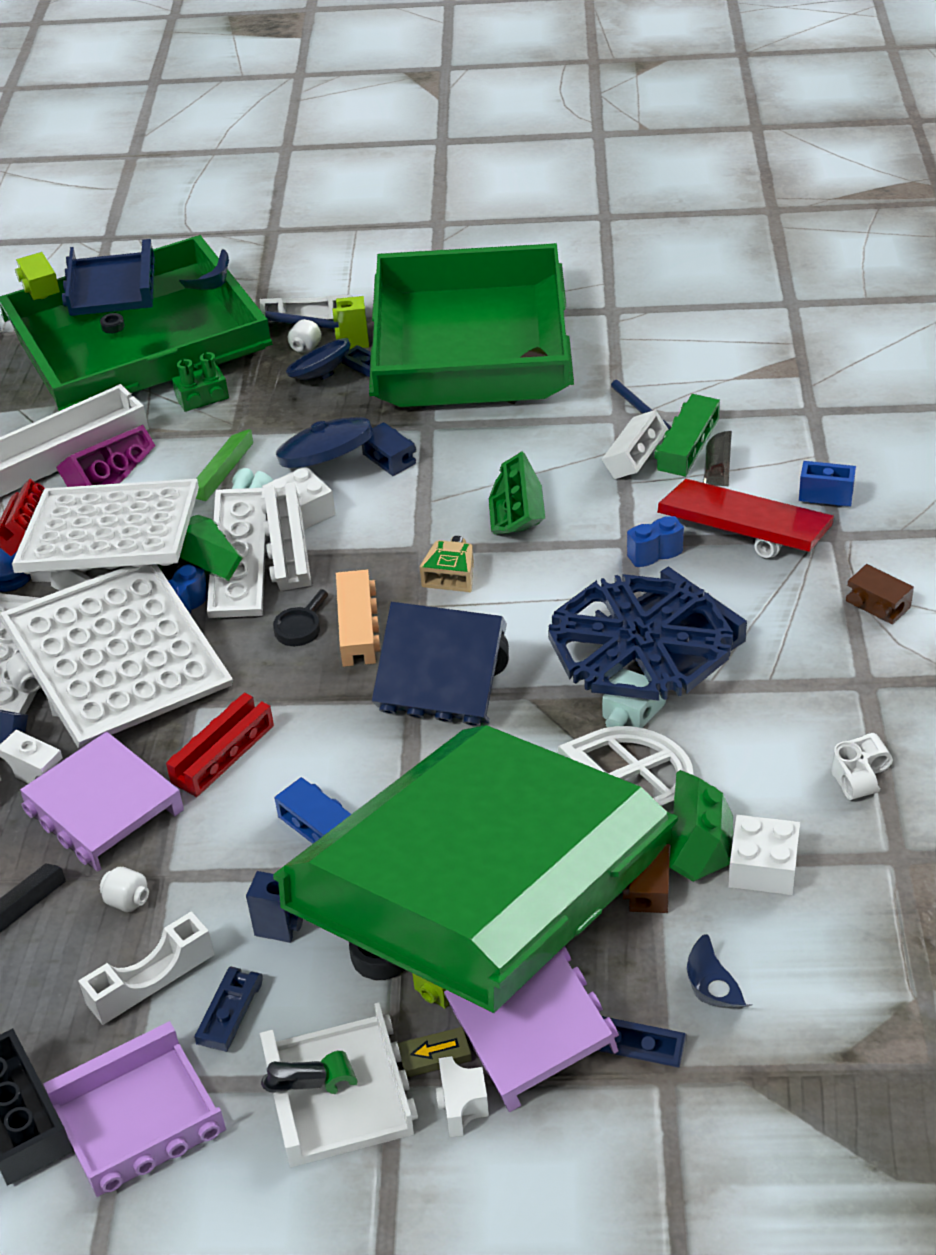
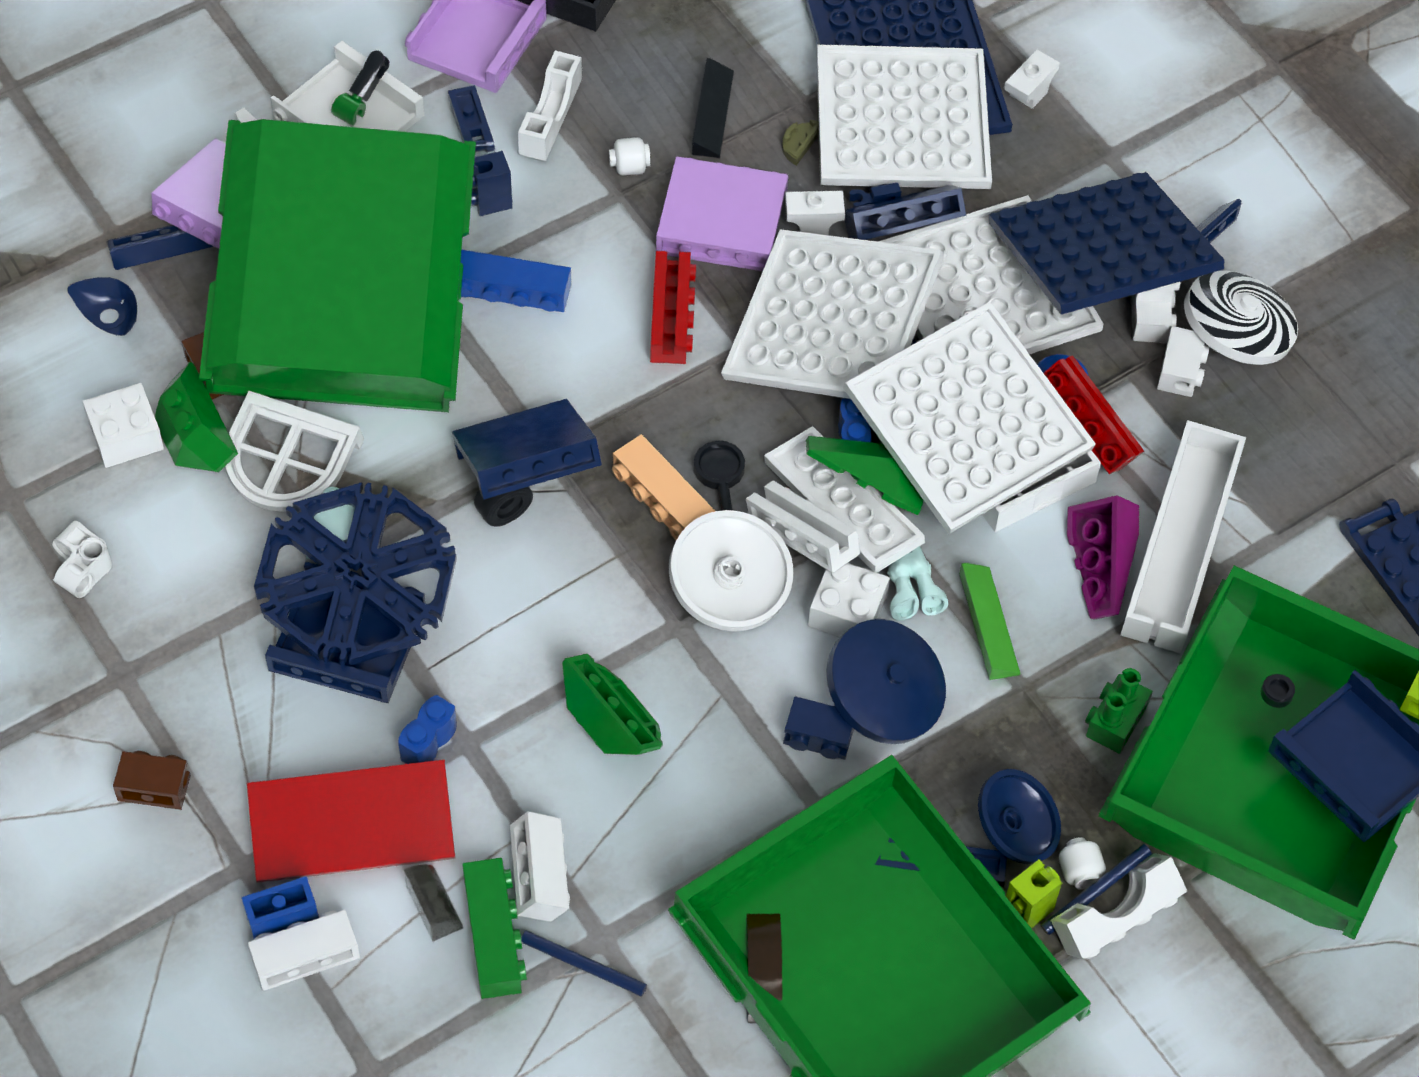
camera: 140 degrees right, 15 degrees up
piece [179,249,229,290] -> none
tan torso [420,536,474,592] -> none
none -> white brick [248,910,360,991]
none -> white dish [669,510,794,631]

